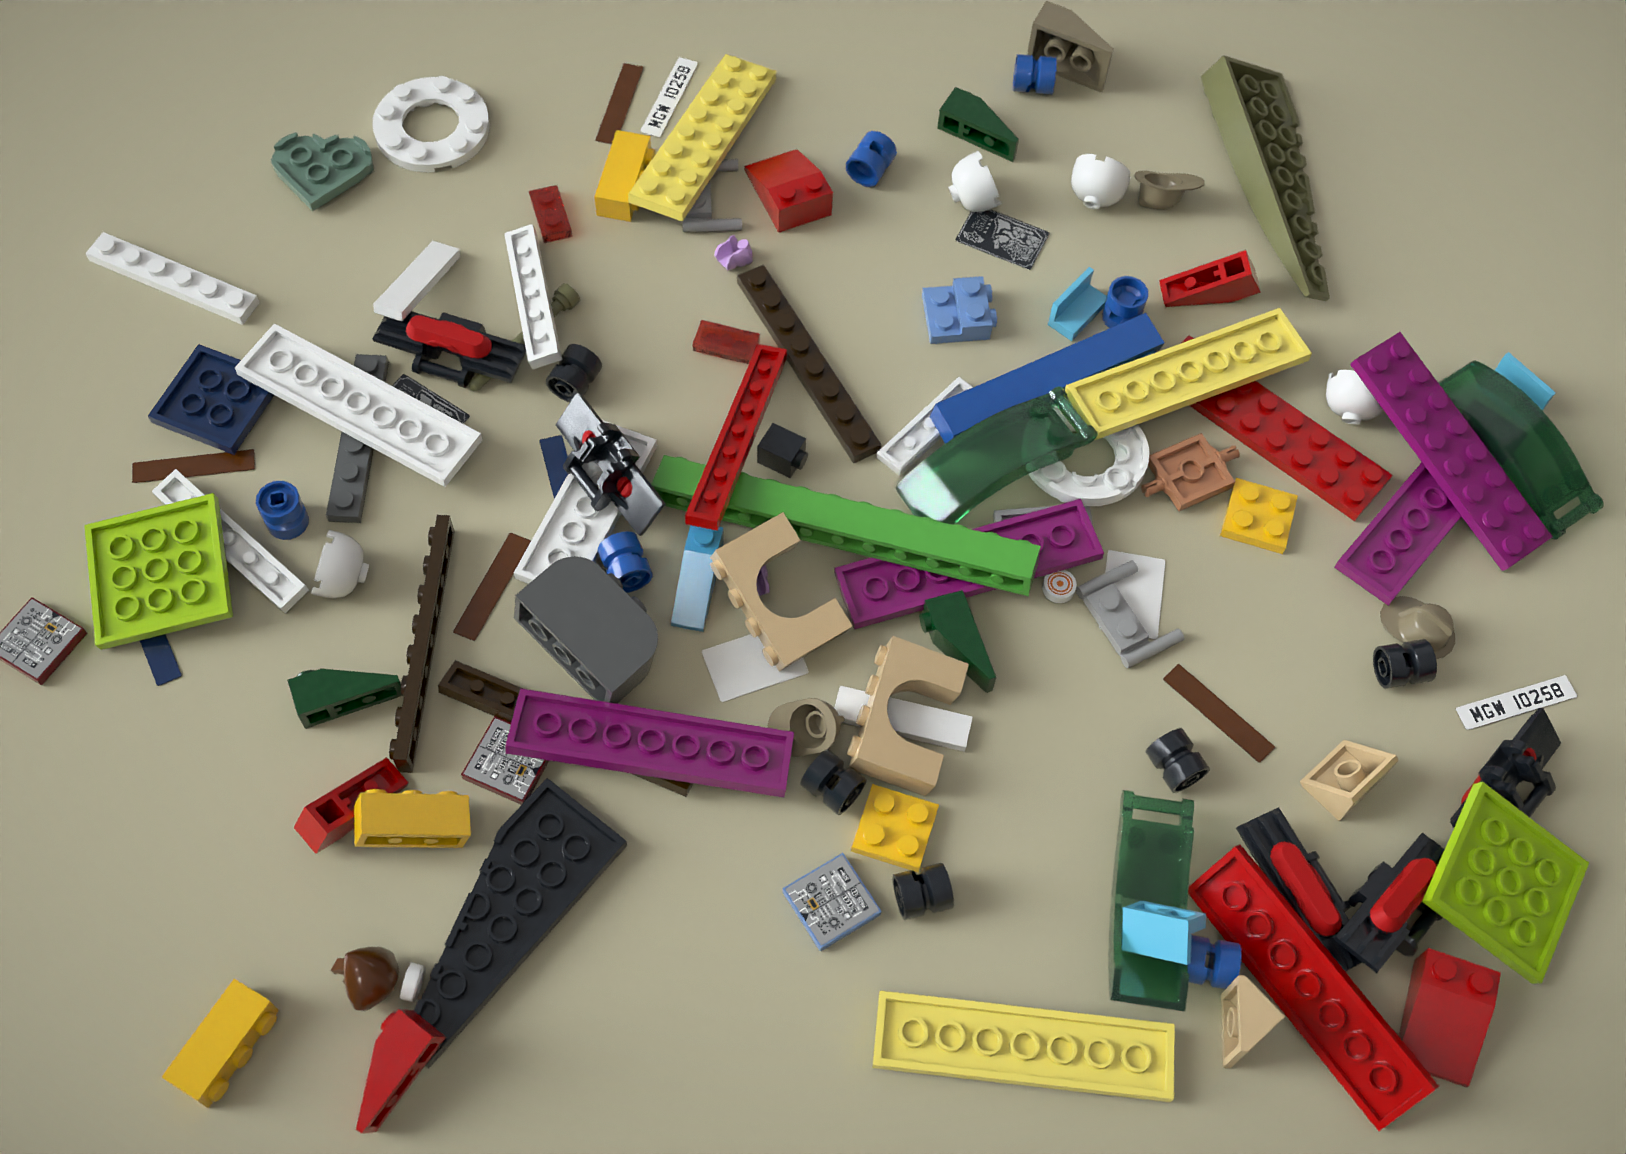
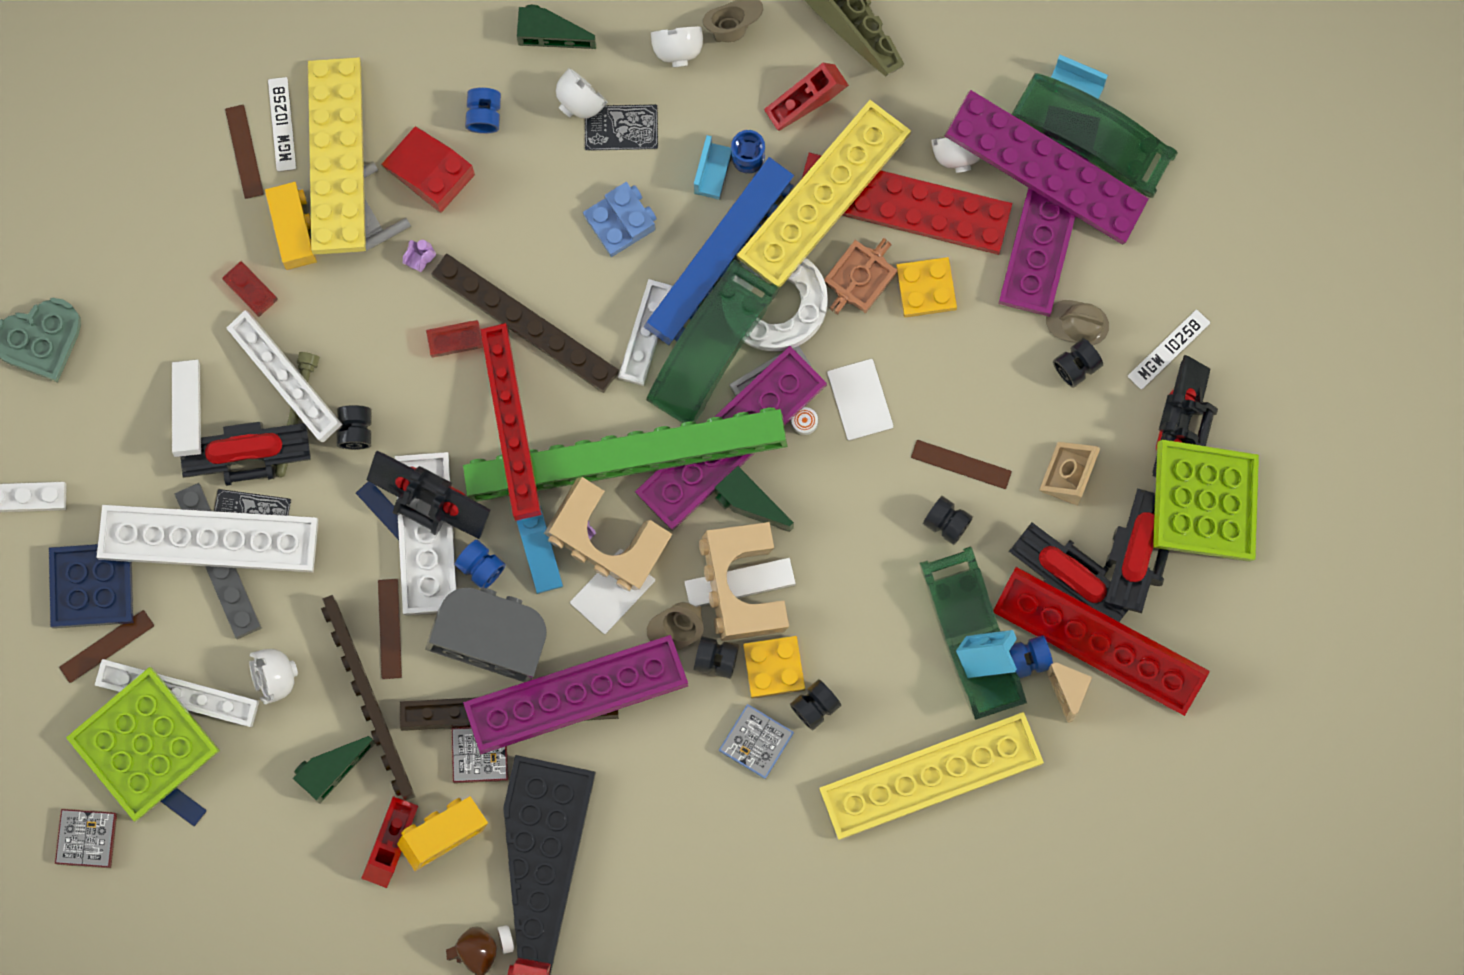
camera: 20 degrees left, 15 degrees up
blue wheel [256,481,309,540] -> none
white plate [373,76,490,173] -> none
black brick [757,423,808,478] -> none
light grey plate [1076,560,1184,668] -> none
red slope [1399,948,1501,1088] -> none

